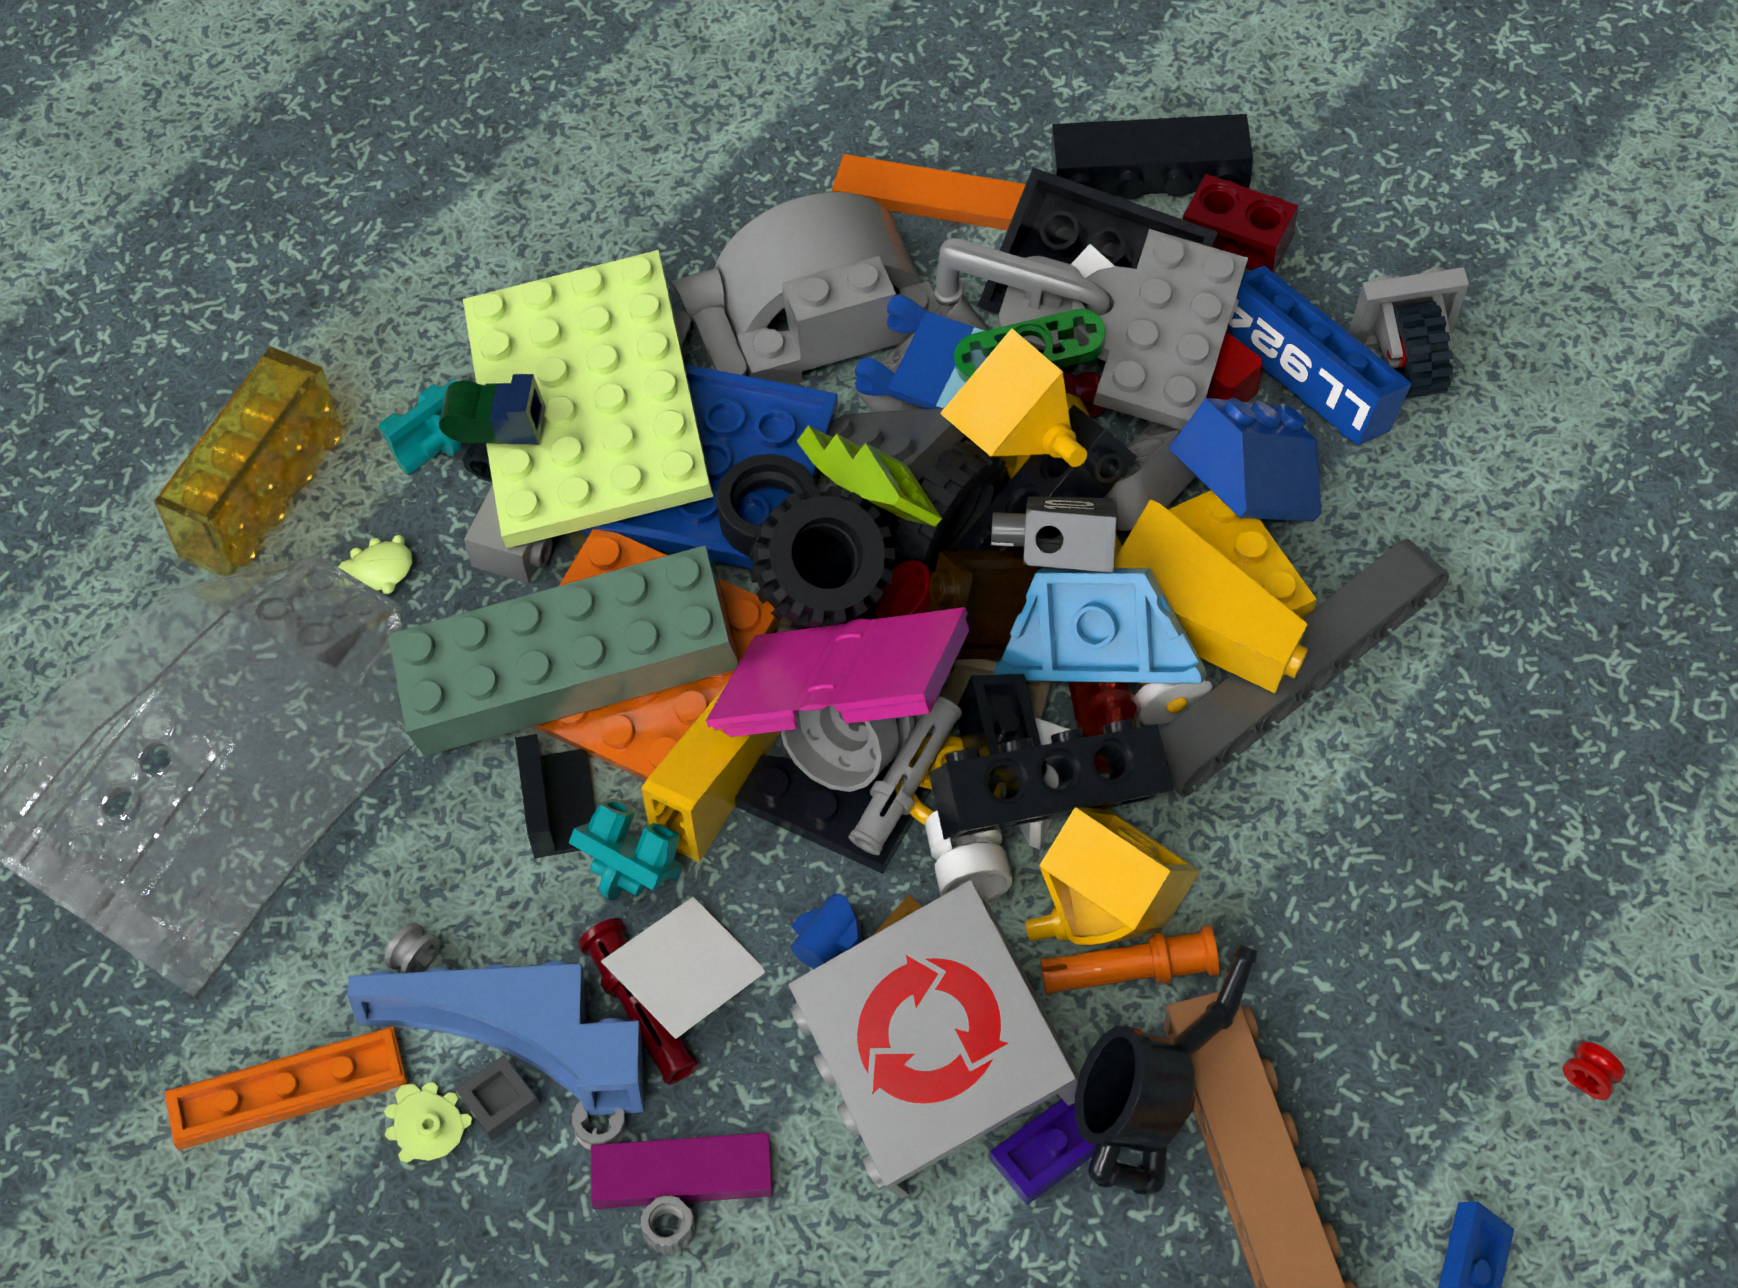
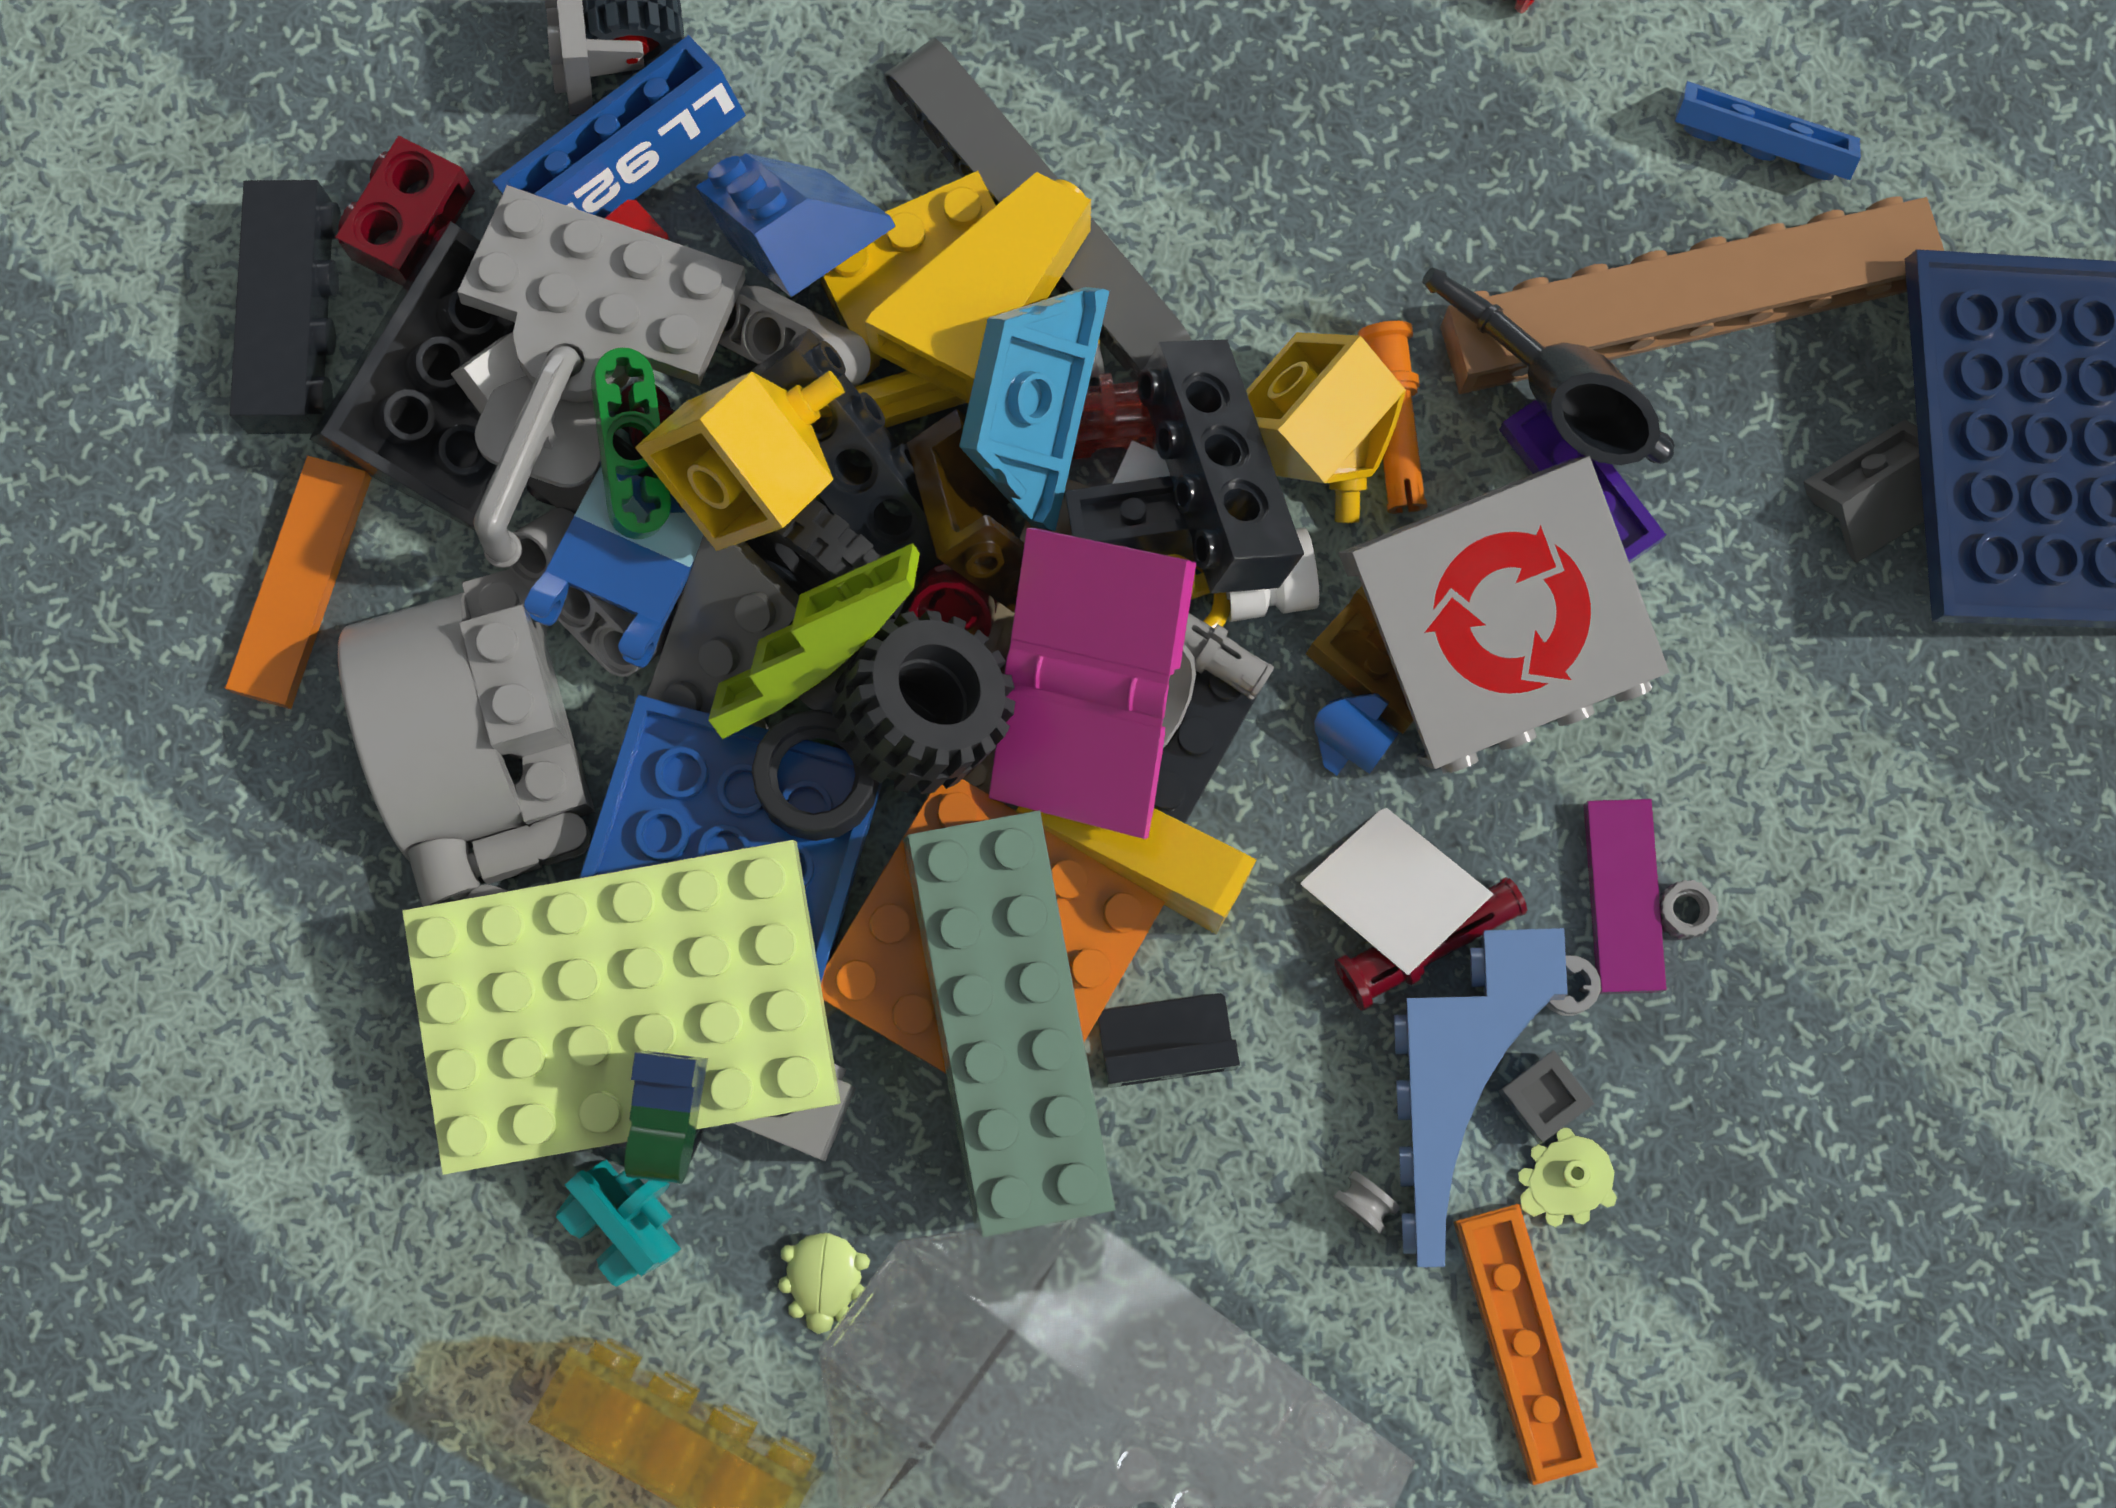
camera: 90 degrees left, 20 degrees up
teal hips [569,799,684,901] -> none
torso [991,497,1116,573] -> none

